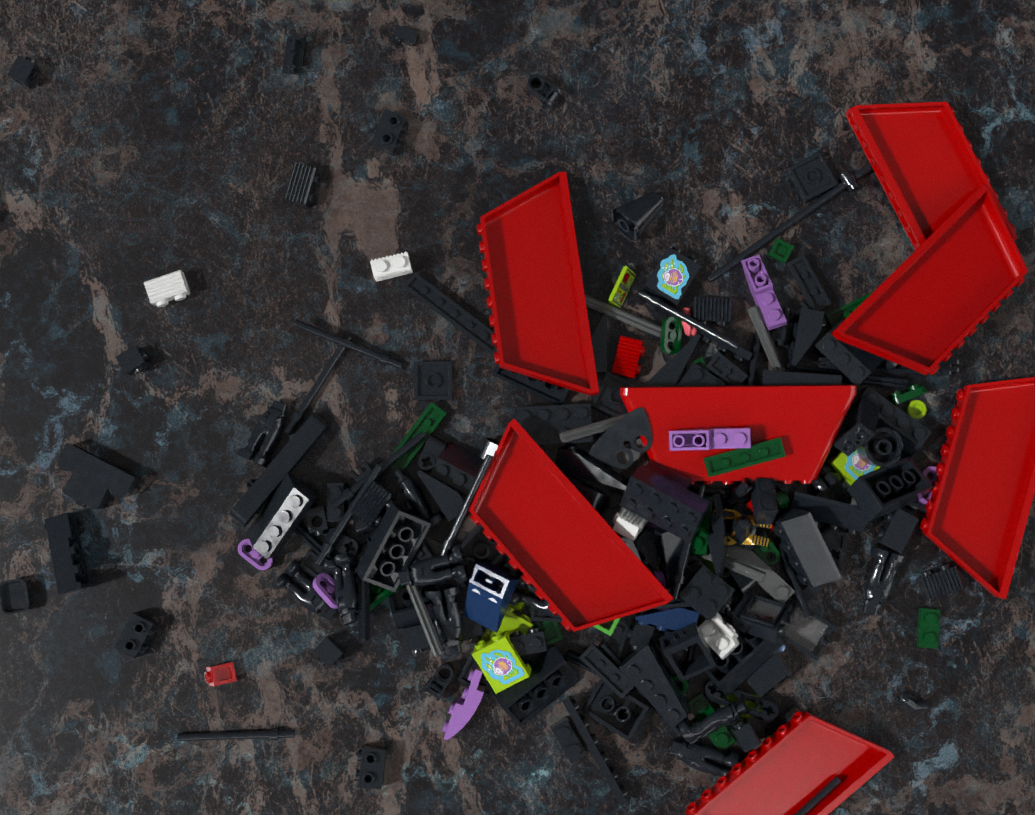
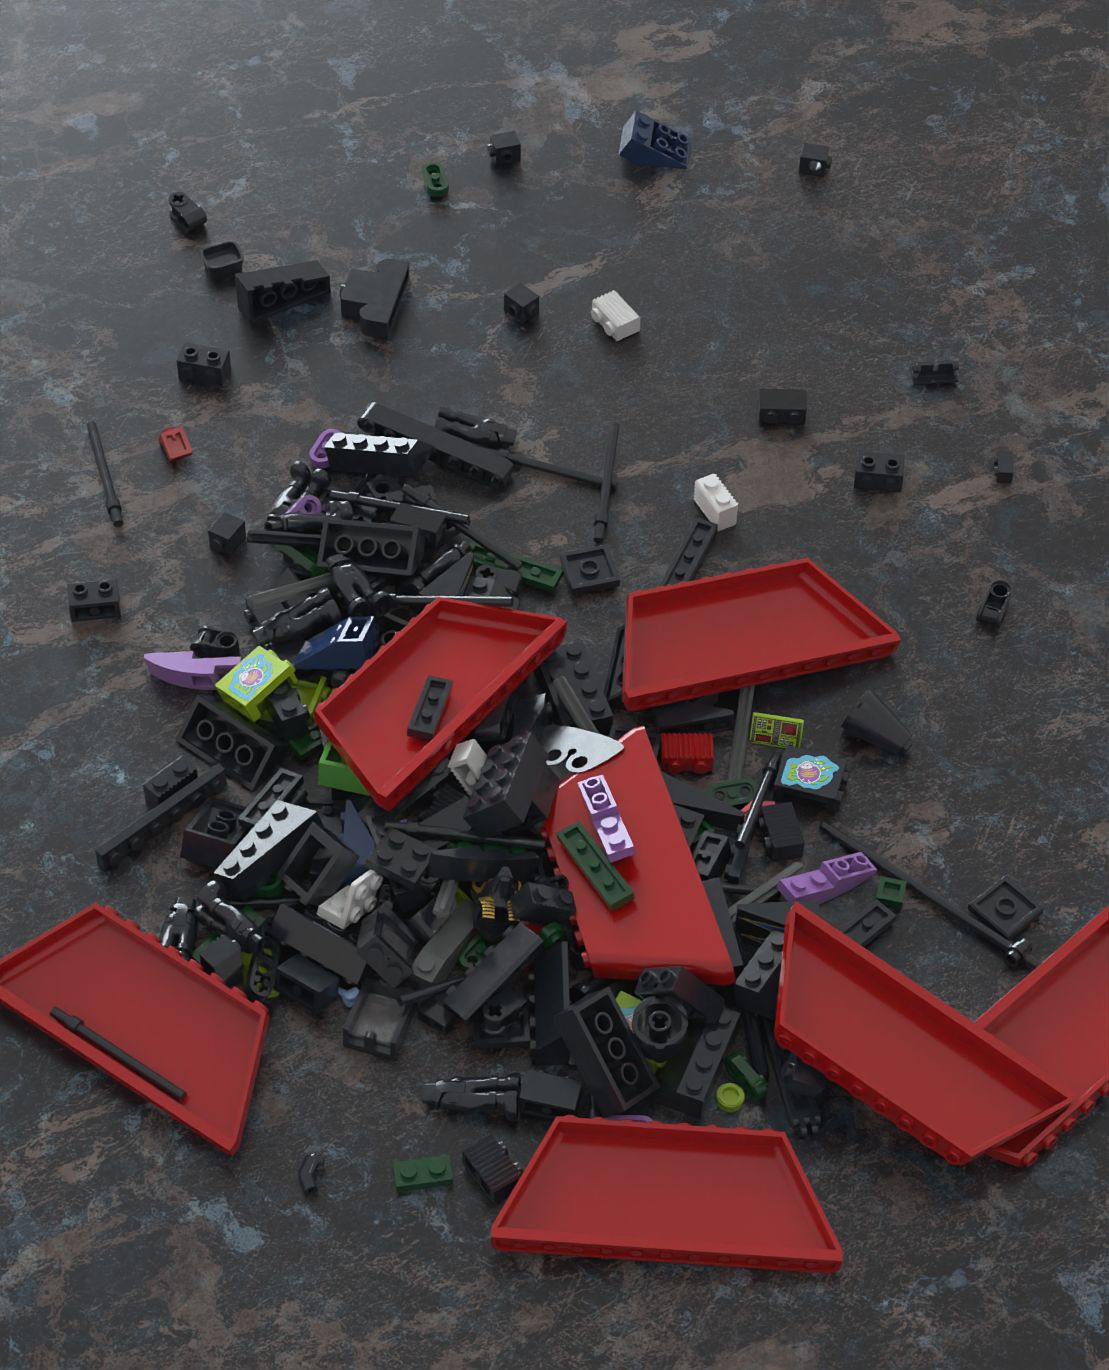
camera: 70 degrees right, 35 degrees down
none -> black plate [407,675,453,741]

